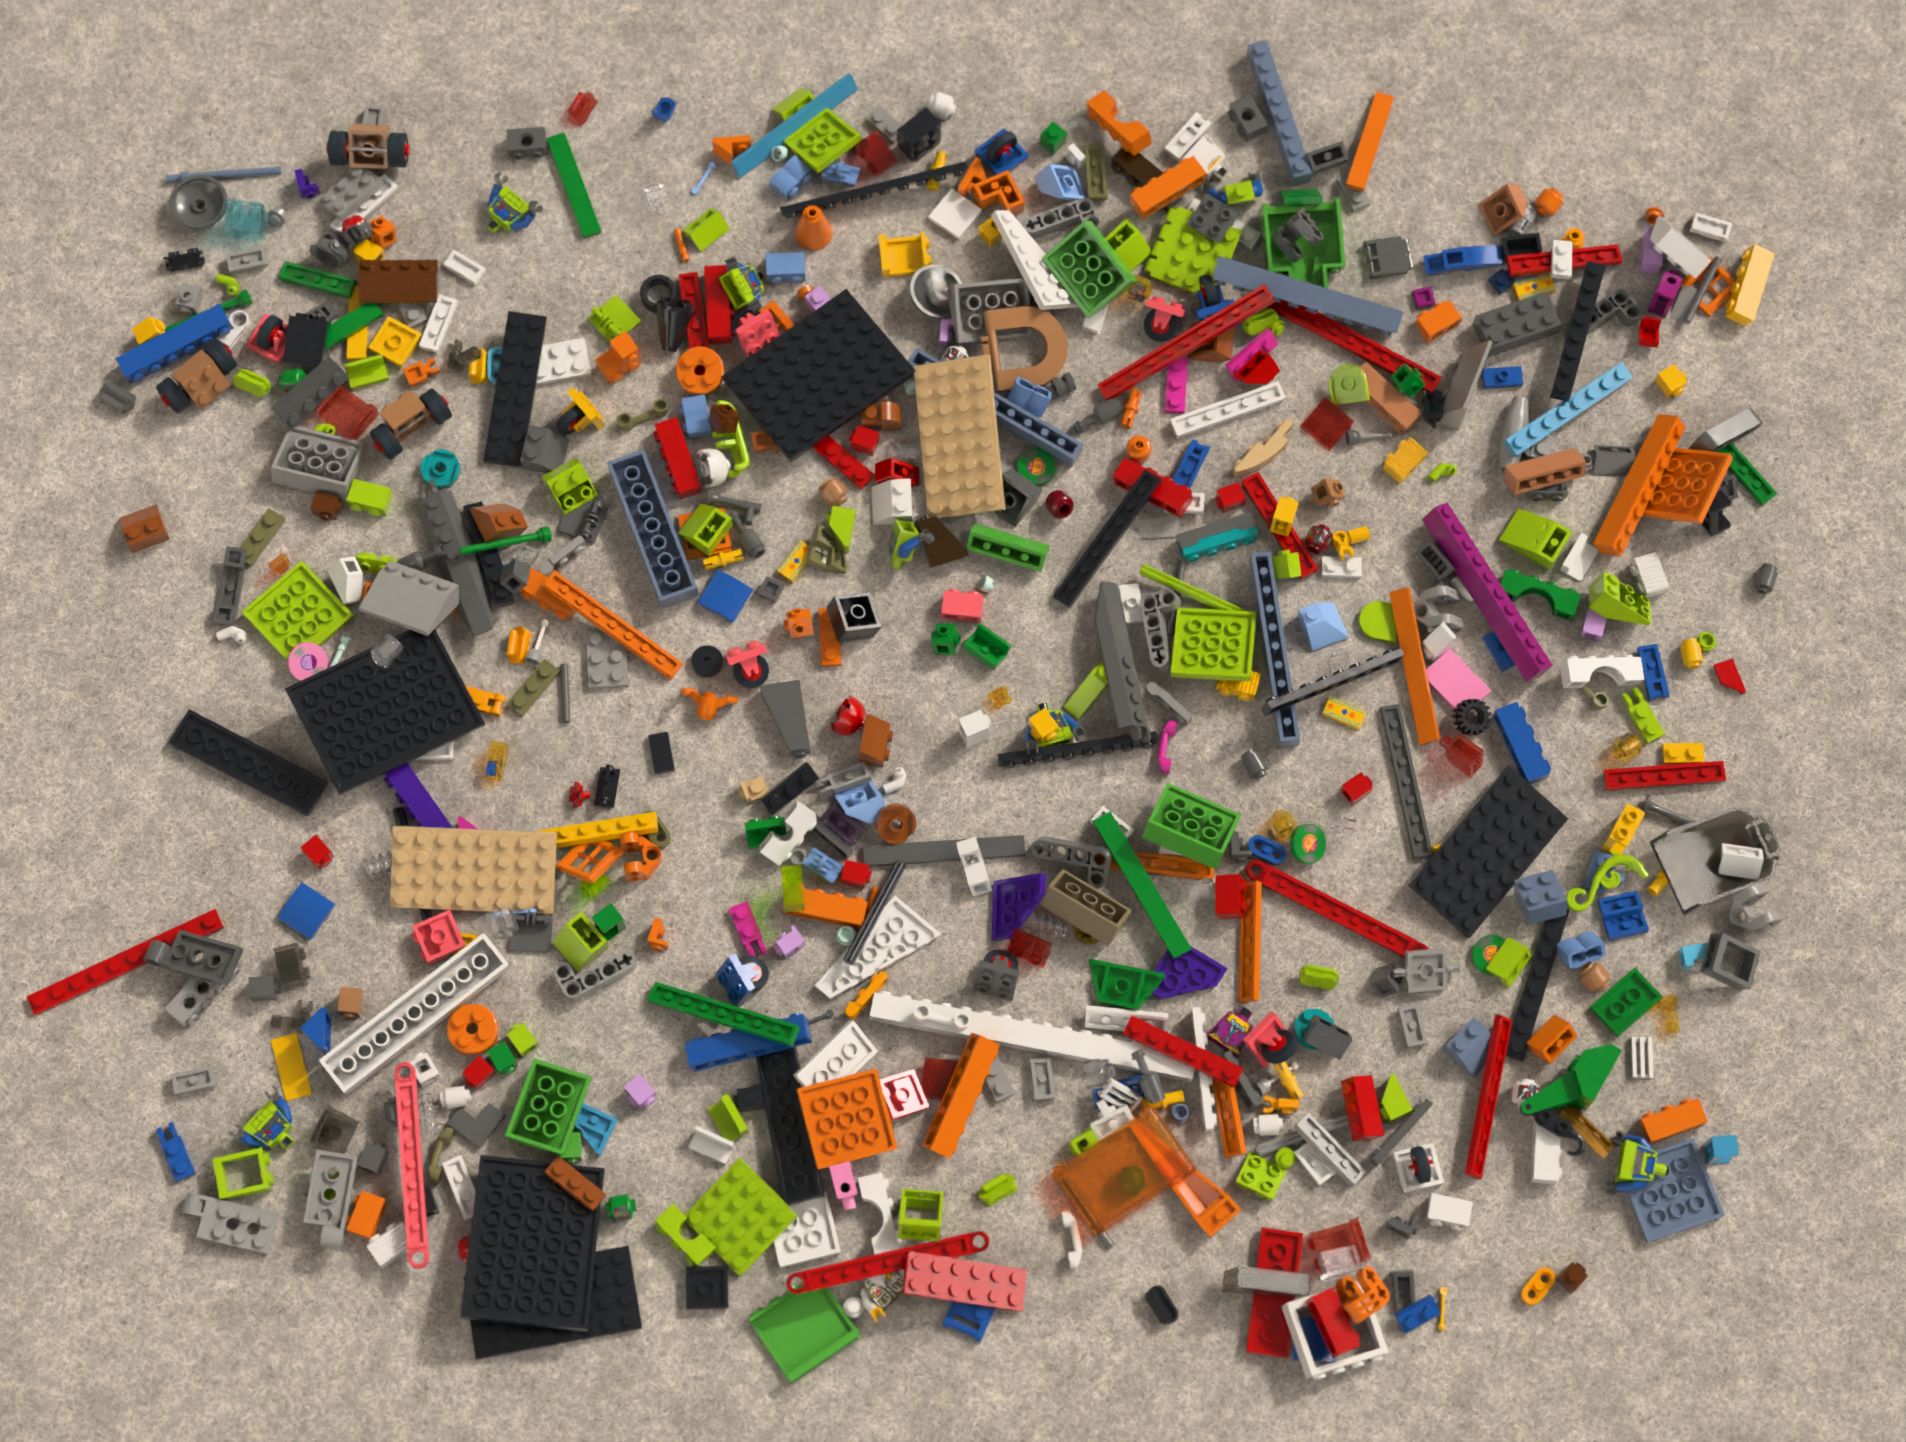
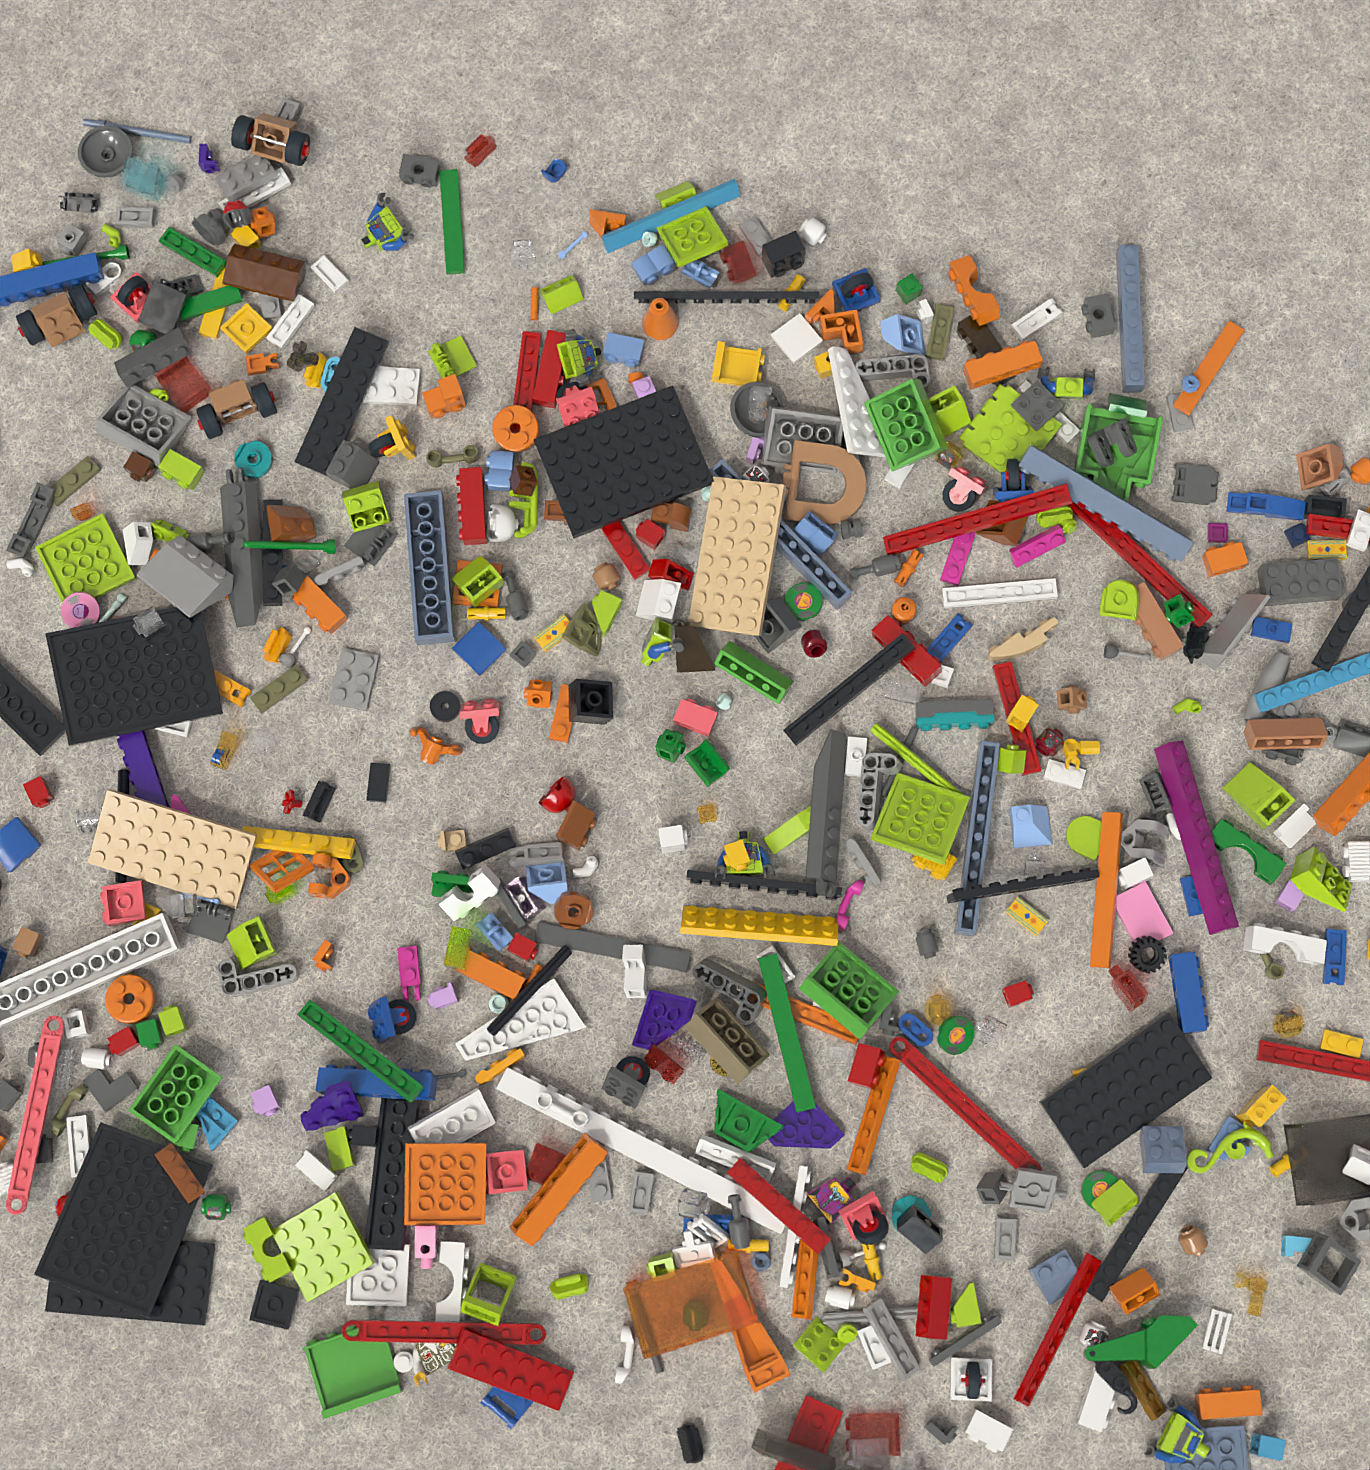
camera: 20 degrees right, 5 degrees up
lime panel [344,355,389,390] -> none
orange tile [542,570,683,680] -> none
dark grey bar [560,664,570,723] -> none
green panel [592,903,626,941] -> none
black tyre [640,275,677,313] -> none
black cone [656,297,695,352] -> none
dark grey piece [706,487,762,526] -> none
dark grey slope [760,680,811,758] -> none
light grey plate [788,848,808,868] -> none
white torso [1182,134,1229,181] -> none
red brick [1214,482,1246,513] -> none
red slope [1233,350,1280,384] -> none
clear red hinge [1300,397,1354,451] -> none
dark grey brick [1306,141,1349,175] -> none
dark grey tile [1380,704,1433,860] -> none
yellow brick [1383,437,1428,484] -> none
medium blue brick [1557,931,1606,968] -> none
green tile [1589,967,1663,1038] -> none
blue slope [1598,891,1649,941] -> none
lime hinge [1621,687,1665,744] -> none
dark grey piece [1641,795,1697,843] -> none
none -> dark purple plate [300,1080,364,1131]
none -> yellow plate [680,905,838,946]
none -> medium blue plate [1182,375,1200,393]

